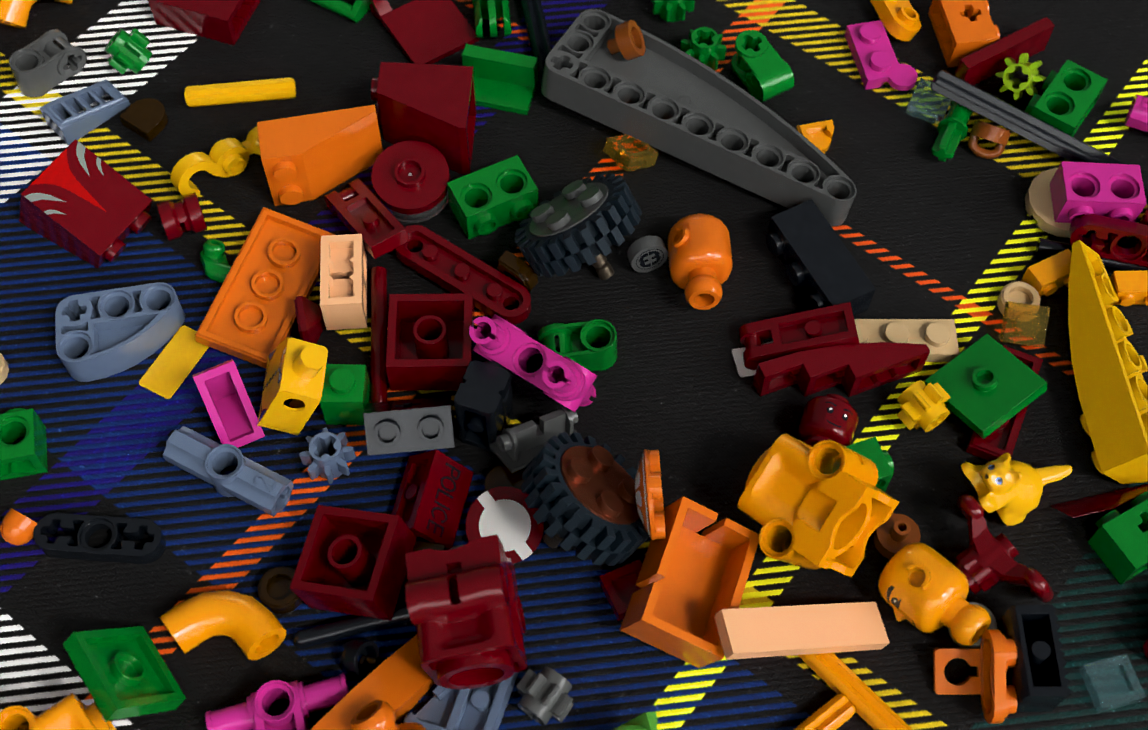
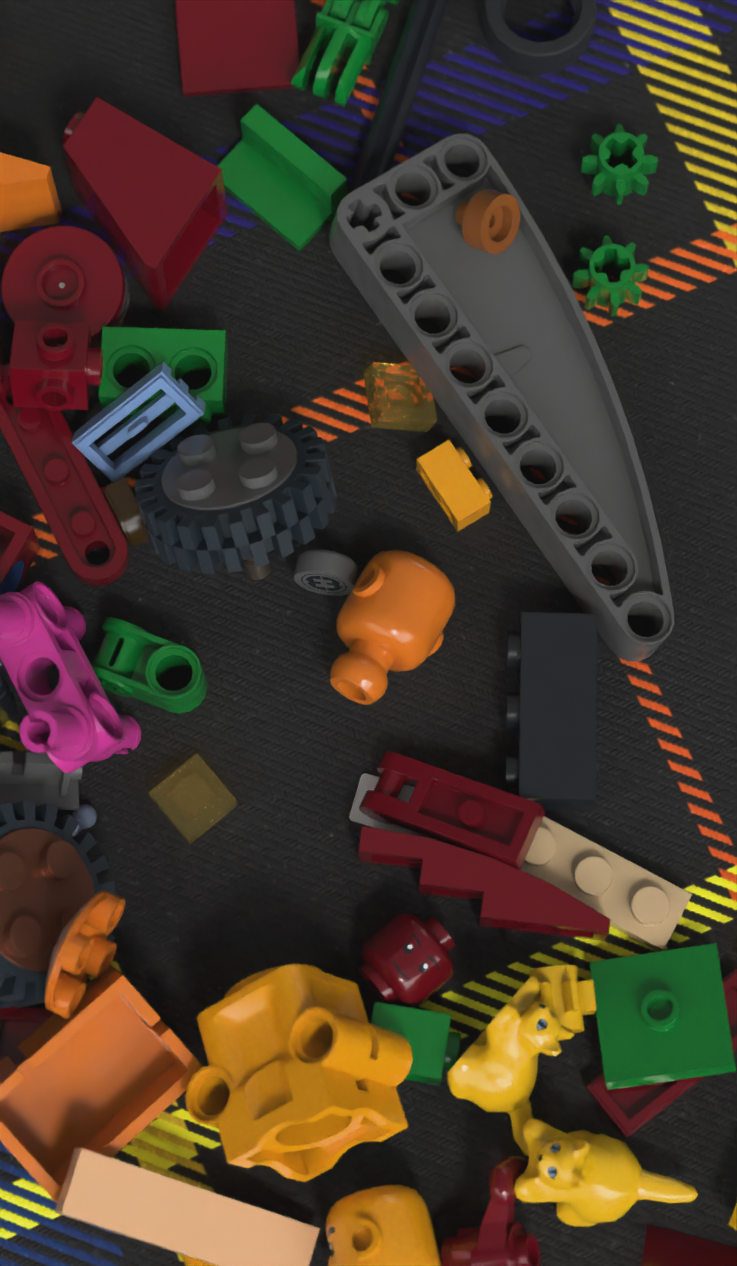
camera: 30 degrees right, 15 degrees up
green piece [731,30,794,103] -> none
light orange tile [796,119,834,154] -> none
dark orange tile [874,513,921,559] -> none
none -> dark red brick [9,319,103,411]
none -> medium blue tile [72,361,206,482]
none -> clear yellow plate [149,753,238,845]
none -> light orange piece [416,440,492,532]
none -> yellow animal [447,975,574,1156]

